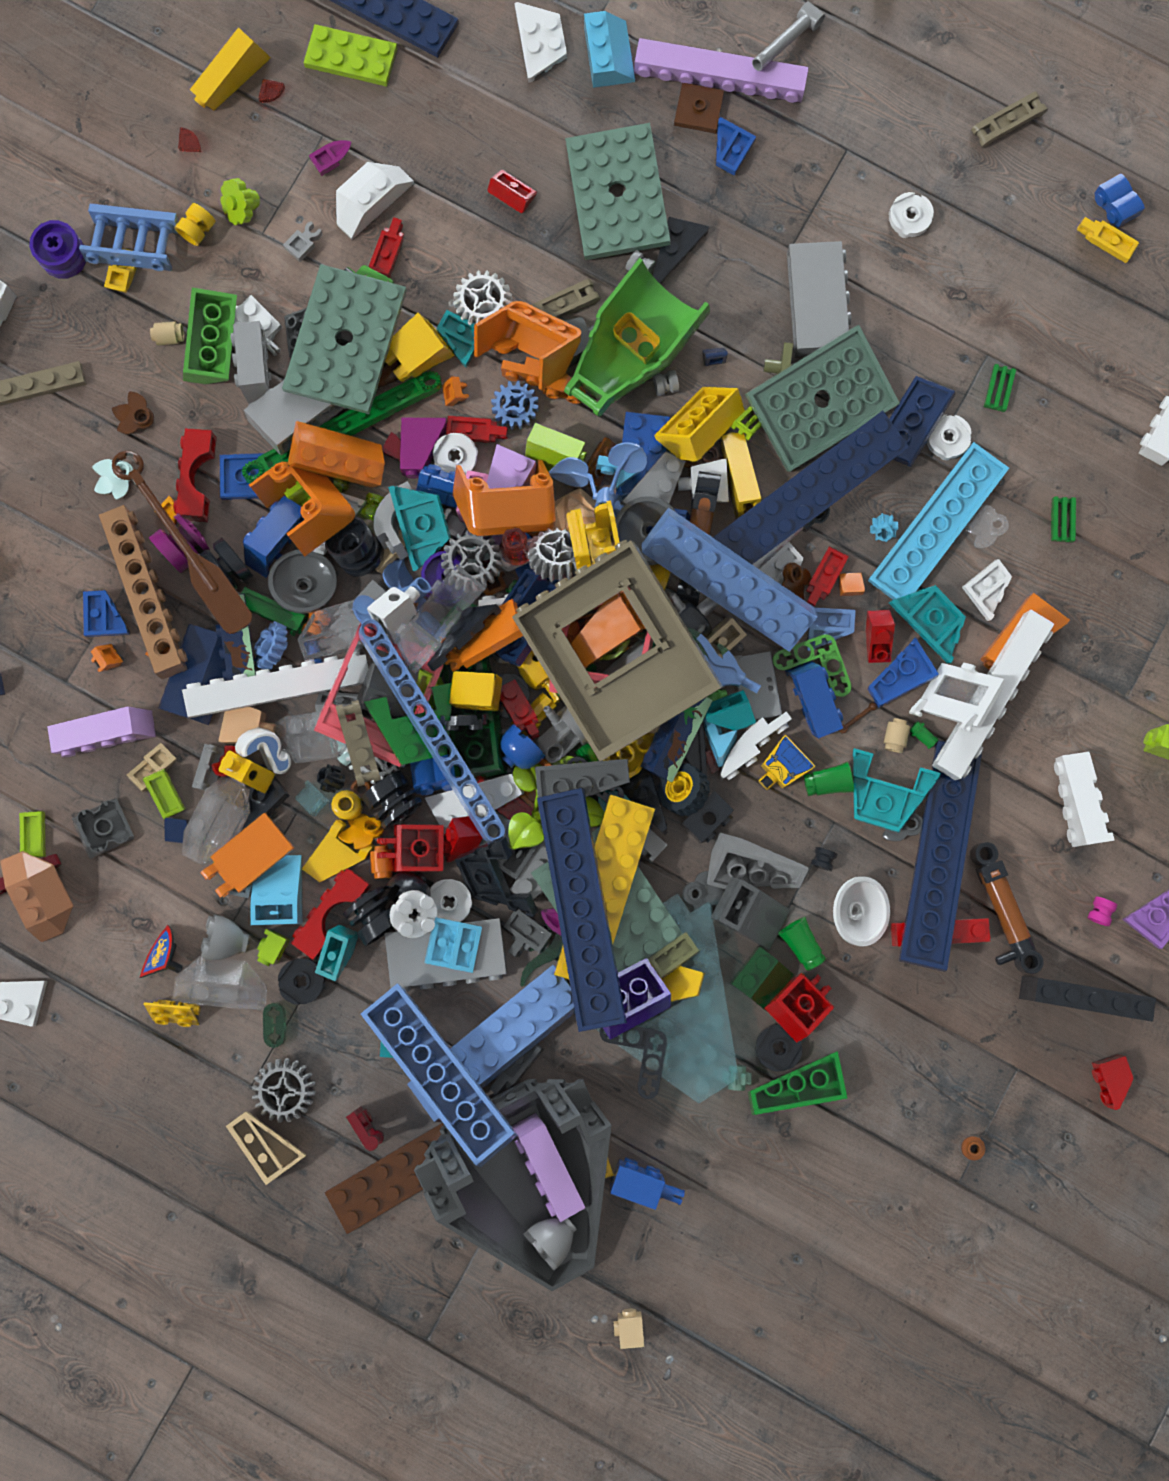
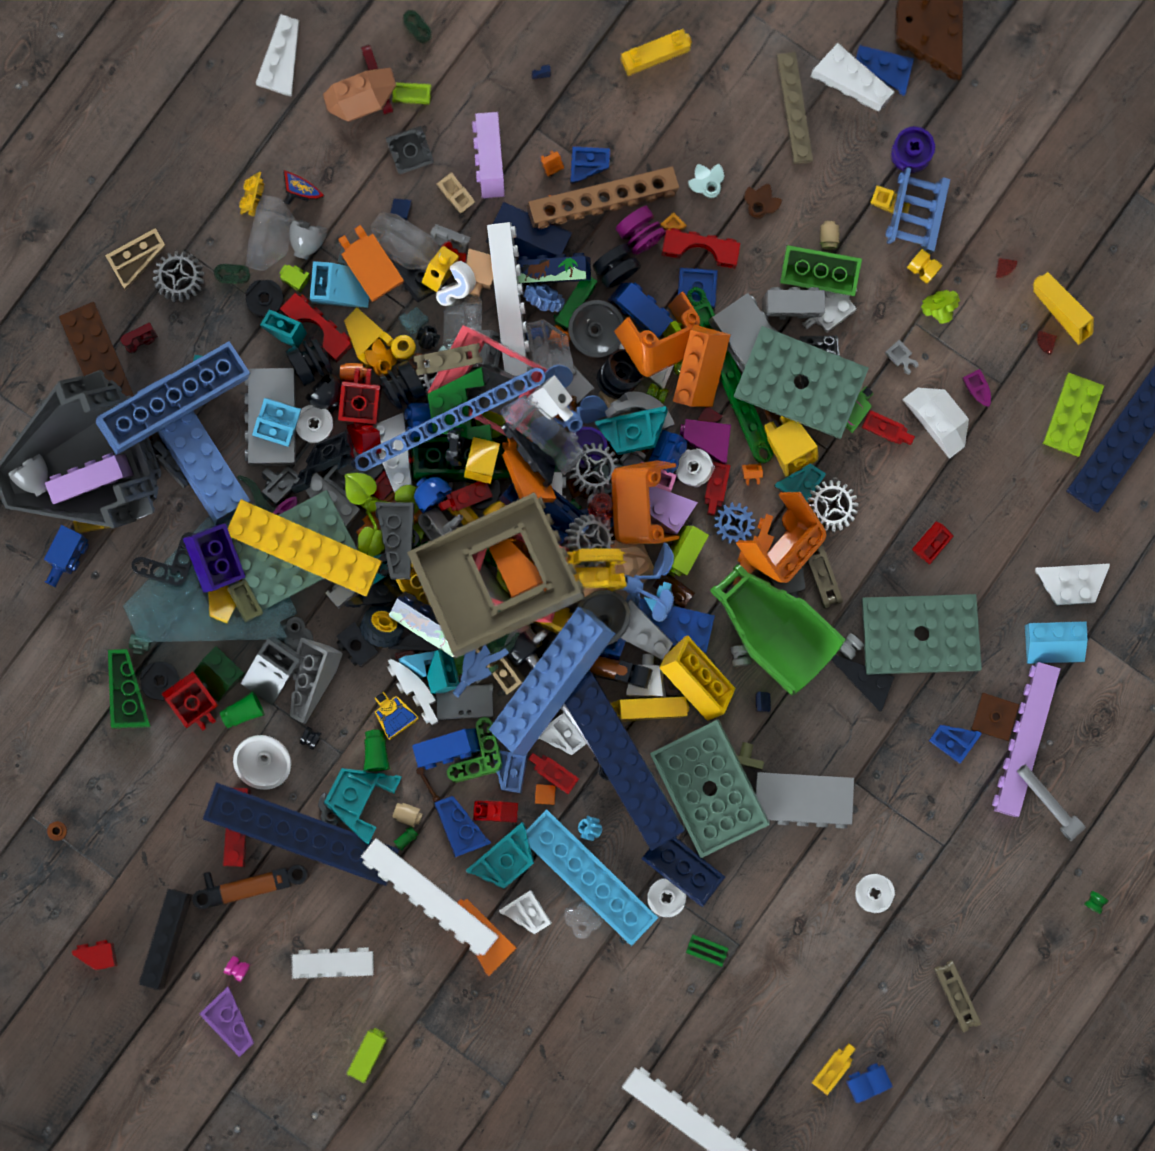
camera: 90 degrees right, 0 degrees up
reddish brown piece [112,451,252,634] -> none
lime tile [143,768,185,819] -> none
white plate [390,890,437,938] -> none
dark blue plate [537,788,627,1032] -> none
yellow piece [614,312,660,364] -> none
lime tile [731,406,762,440] -> none
reddish brown plate [782,562,812,600] -> none
white piece [909,663,1006,732] -> none
green tile [1051,496,1076,543] -> none

